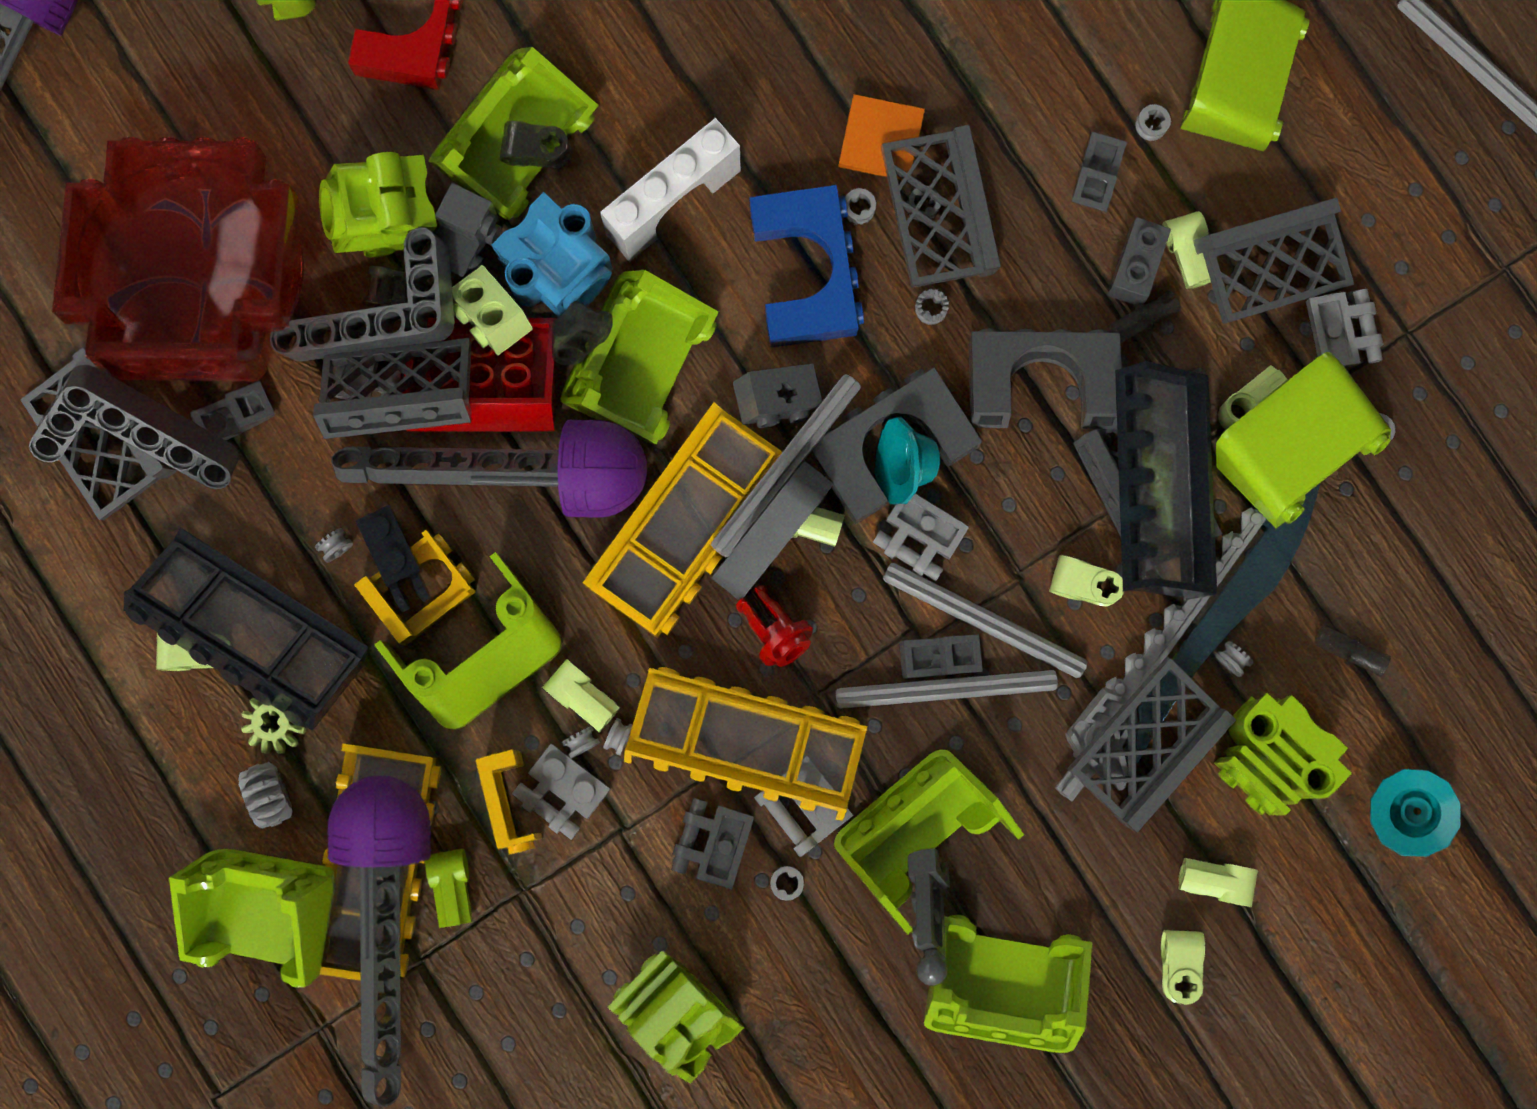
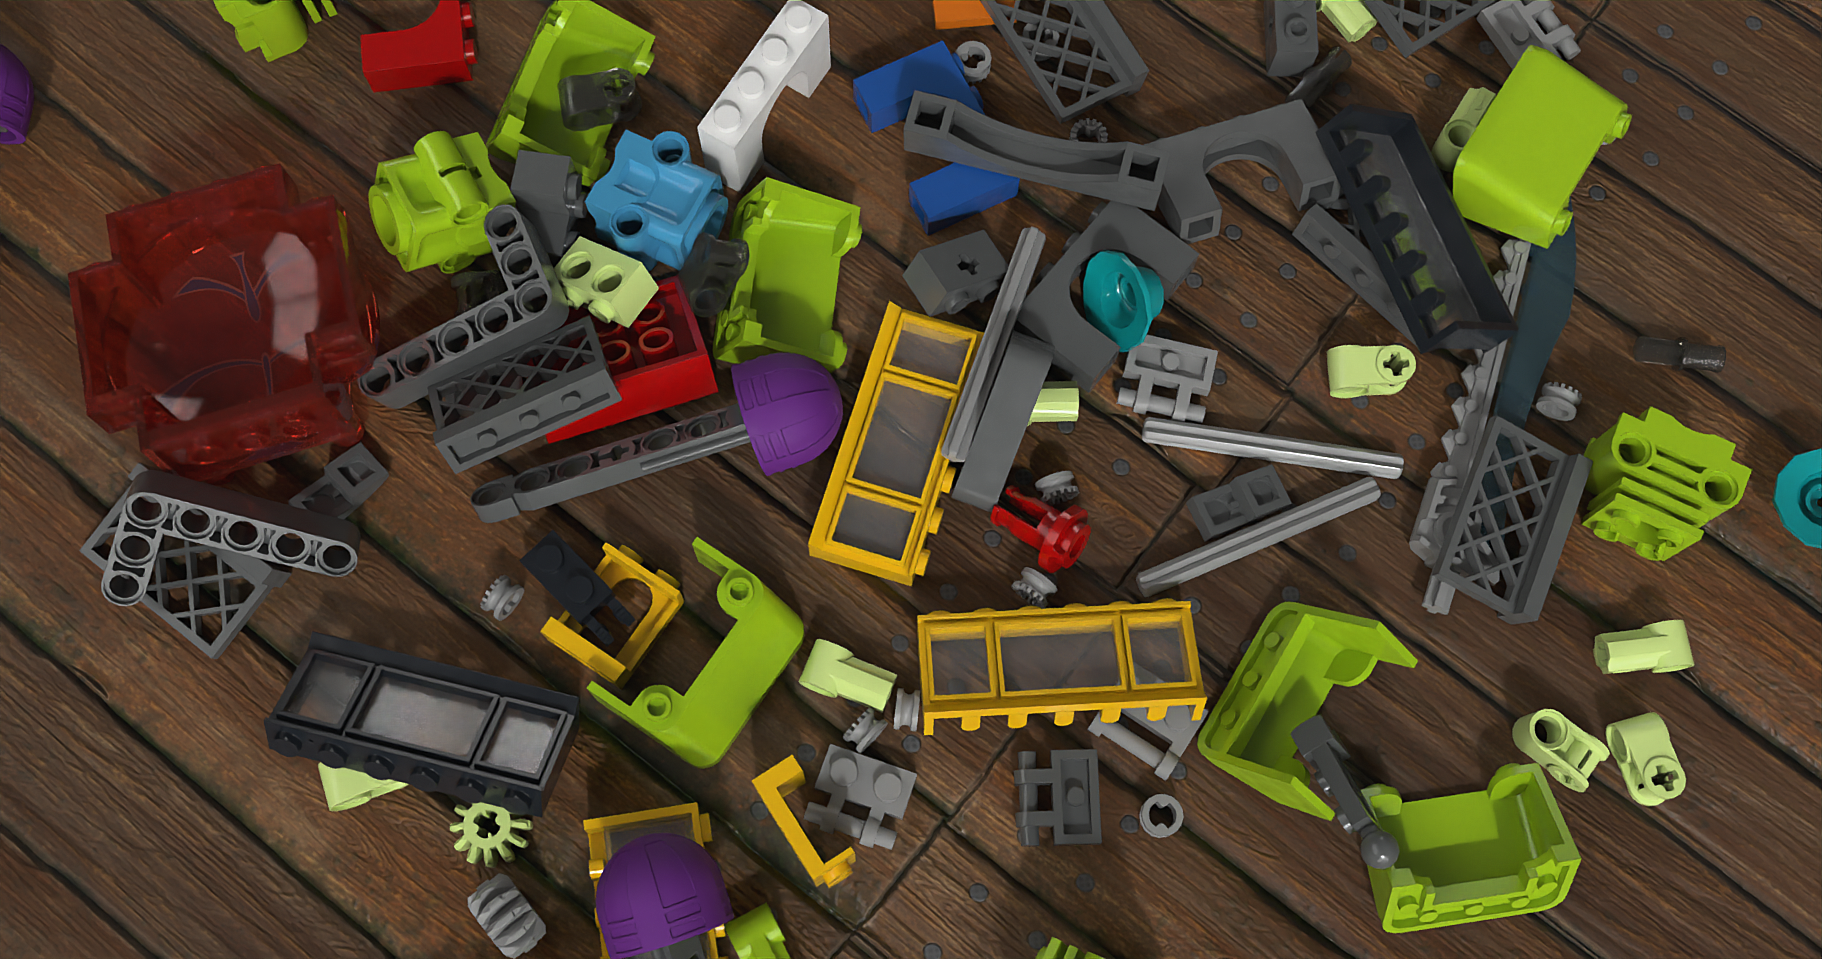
camera: 20 degrees left, 10 degrees down
none -> dark grey arch [903,90,1170,211]
none -> light grey bush [1012,567,1058,609]
none -> light grey bush [1035,471,1080,506]
none -> yellowish green piece [1512,709,1610,792]

